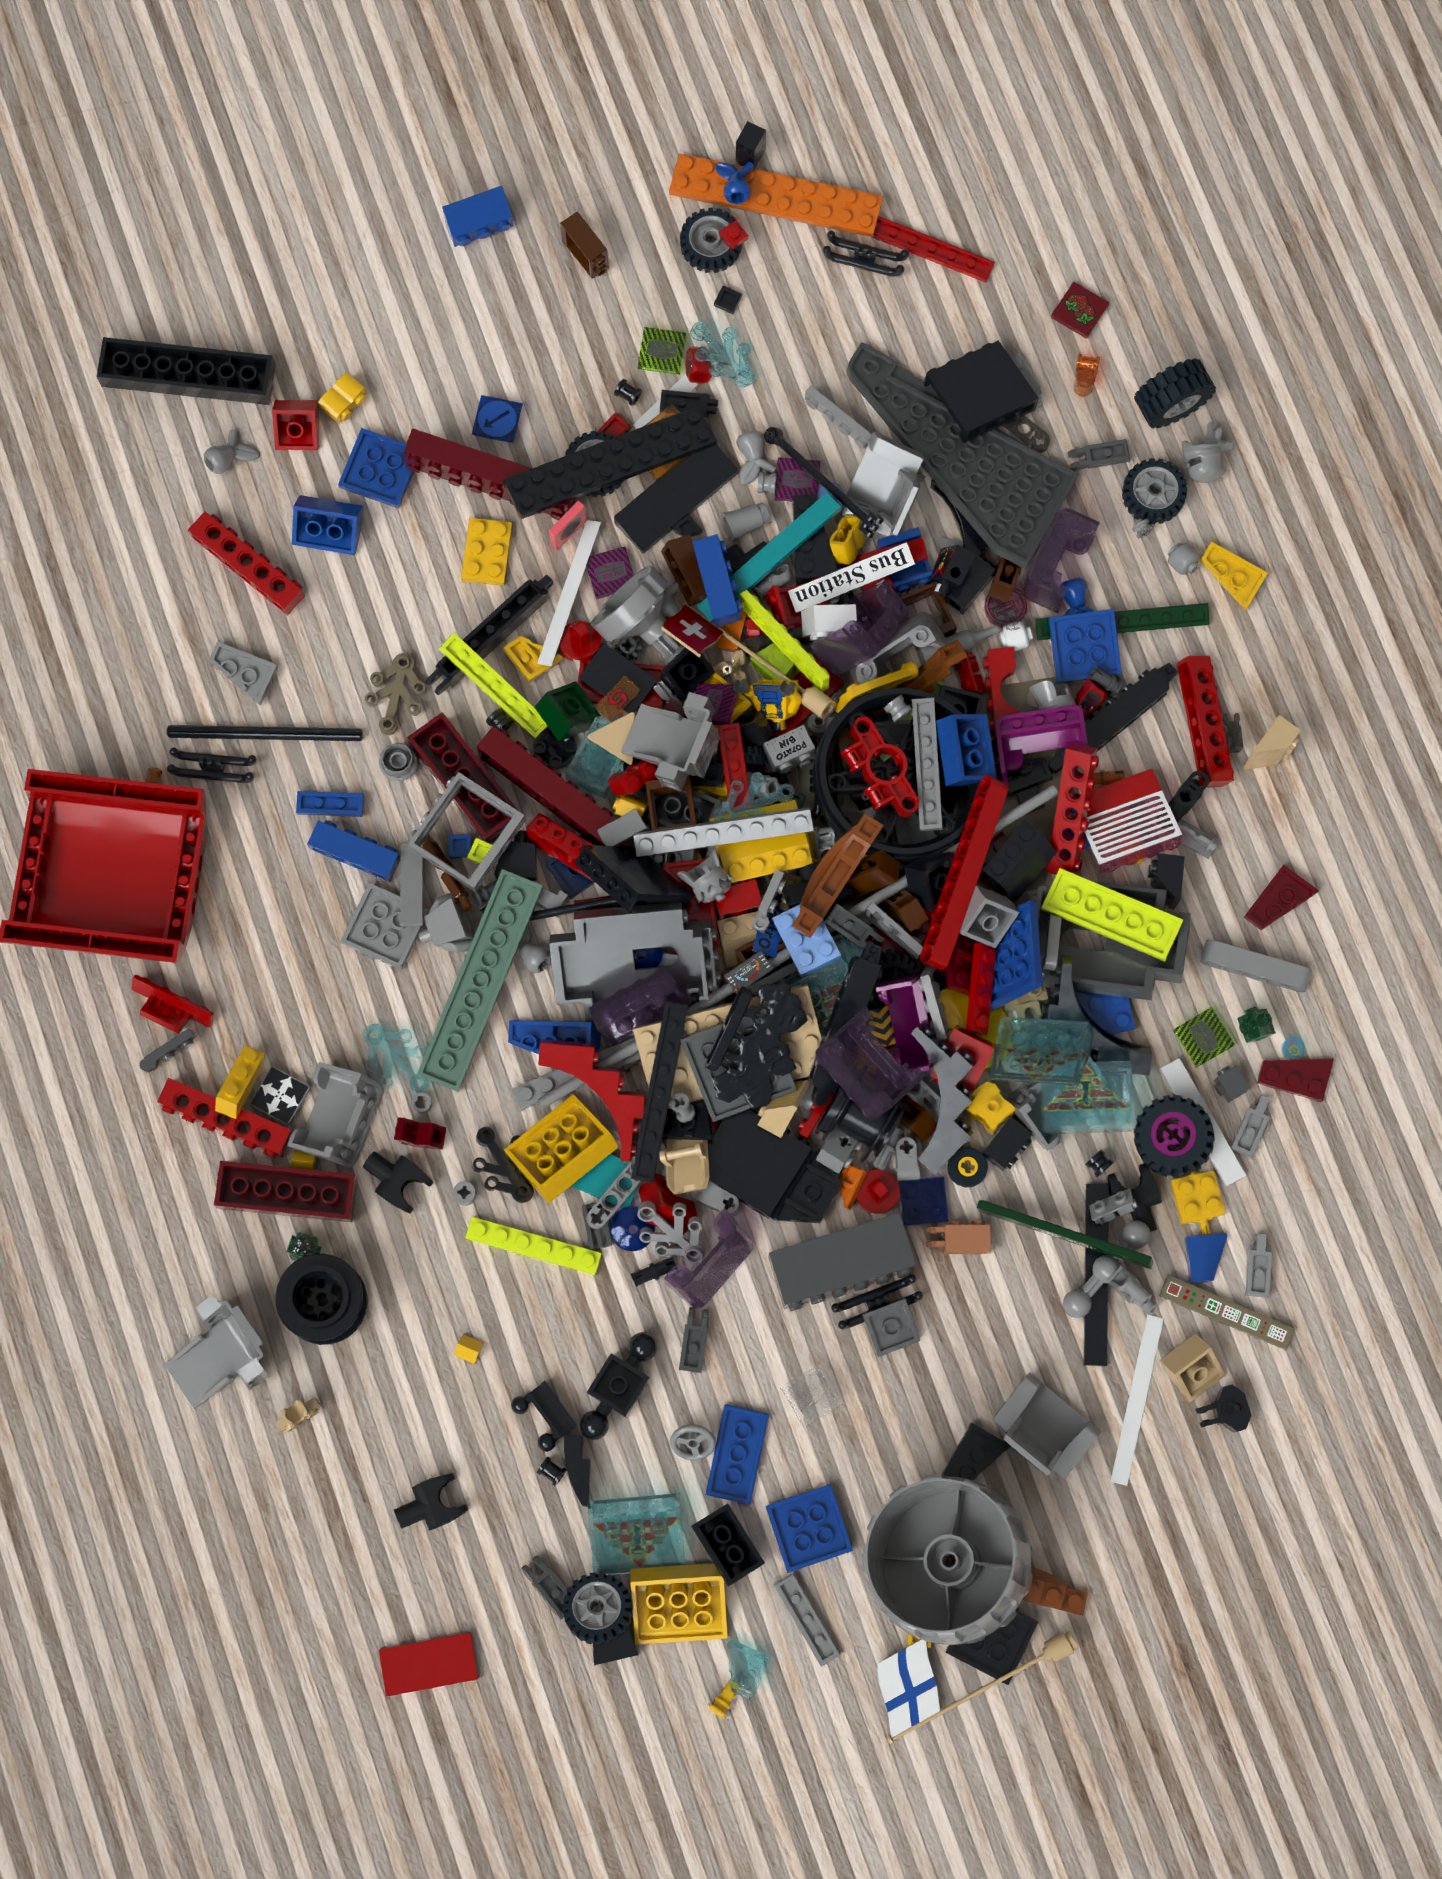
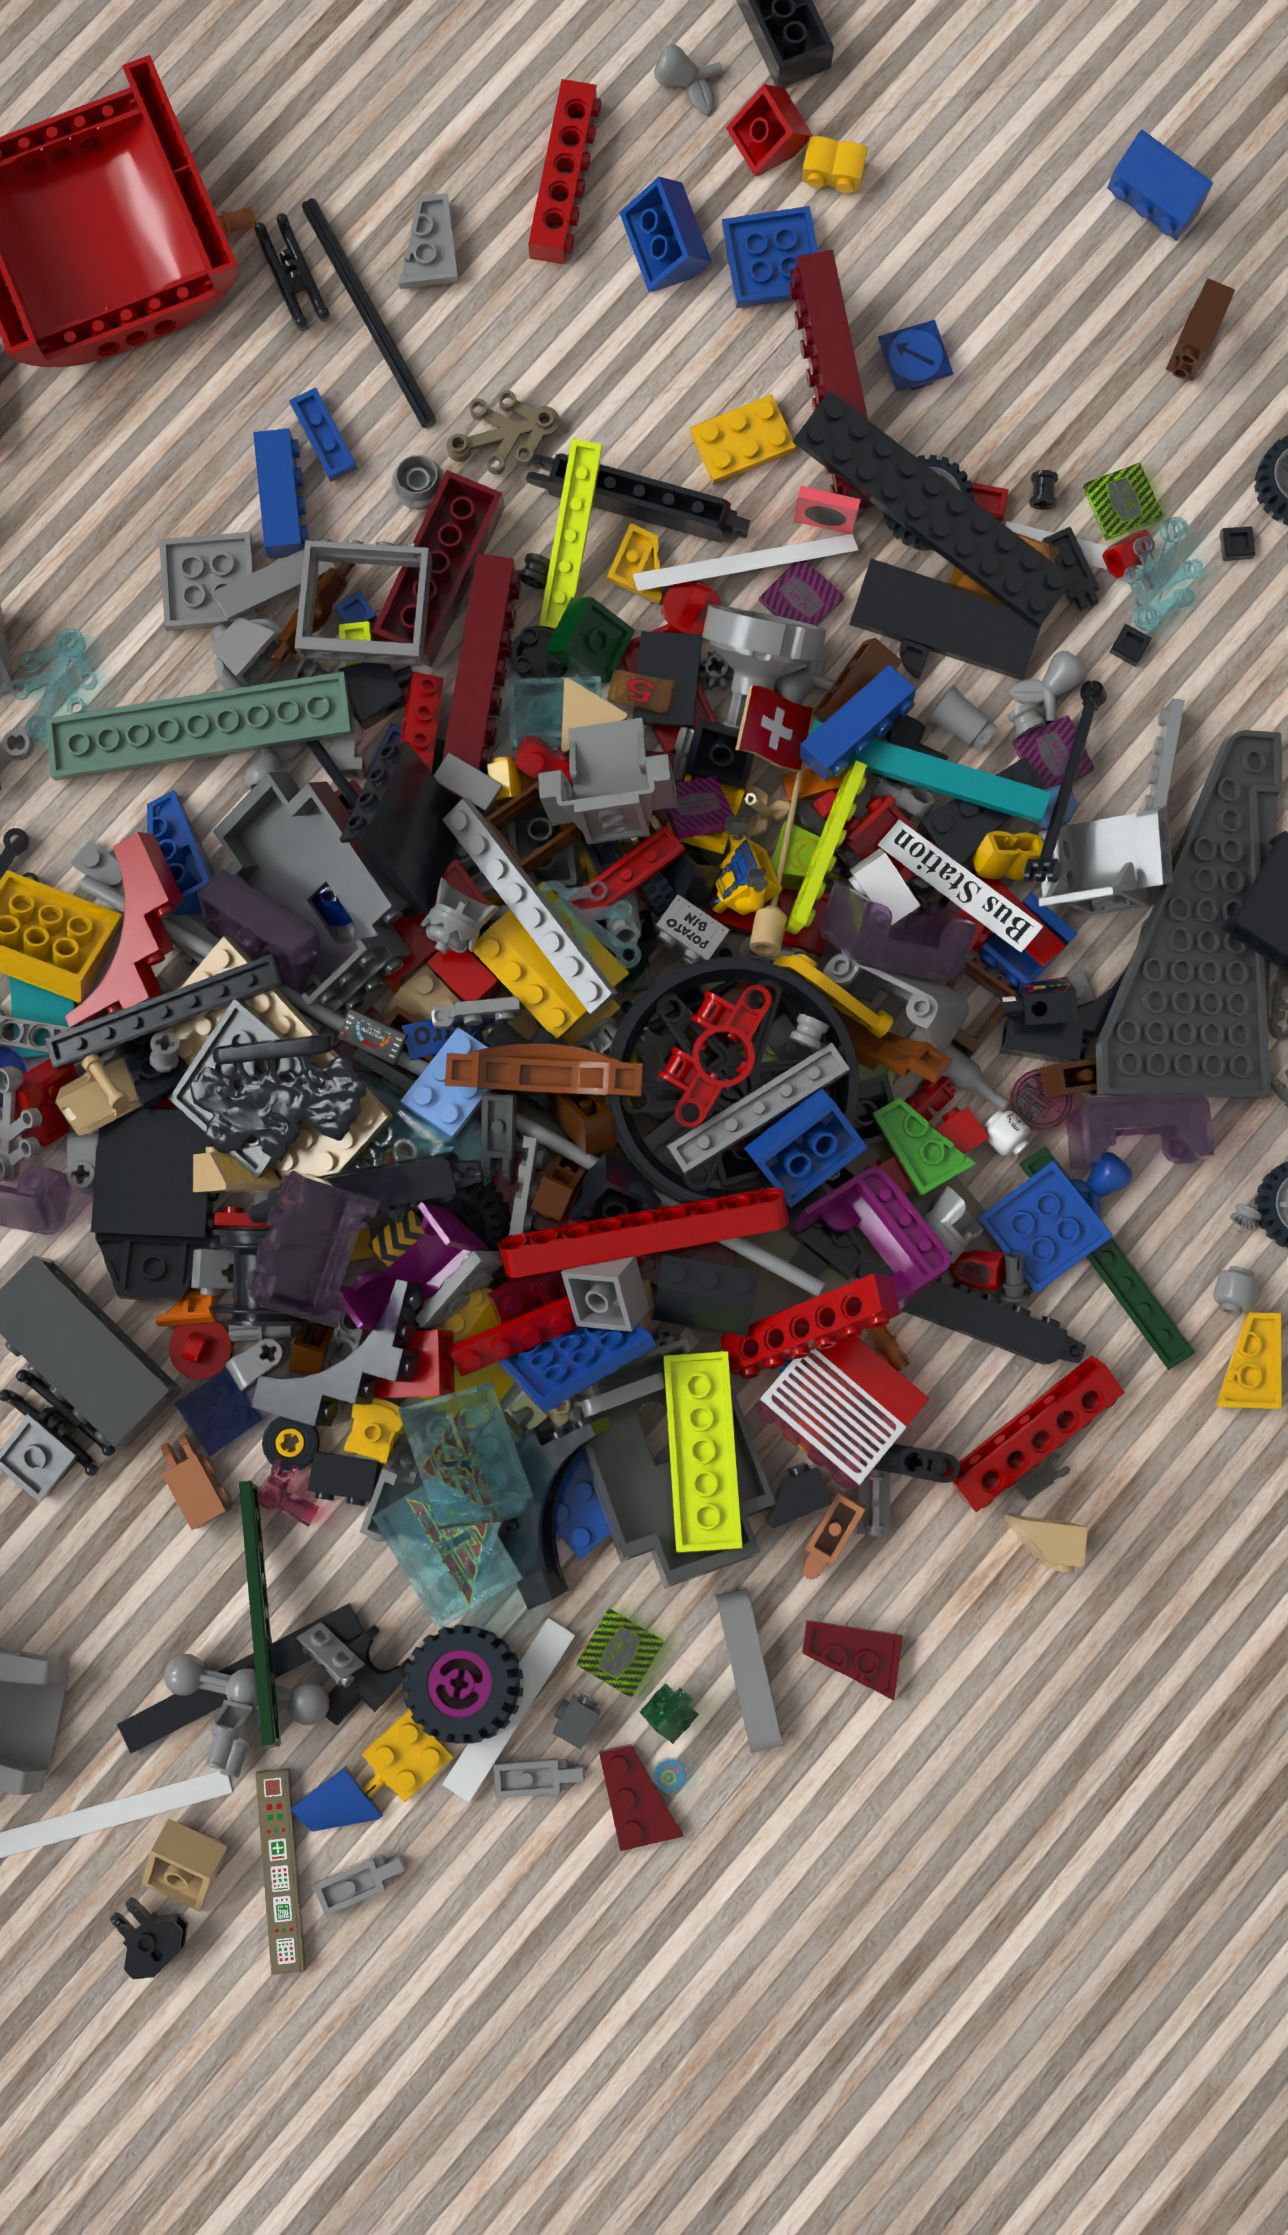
camera: 60 degrees right, 5 degrees up
black wheel [1085,1149,1114,1178] -> none
none -> clear pink bar [257,1457,320,1527]
none -> nougat hinge [802,1489,866,1580]
none -> bright green wing [871,1098,976,1196]
none -> black tile [1109,623,1152,667]

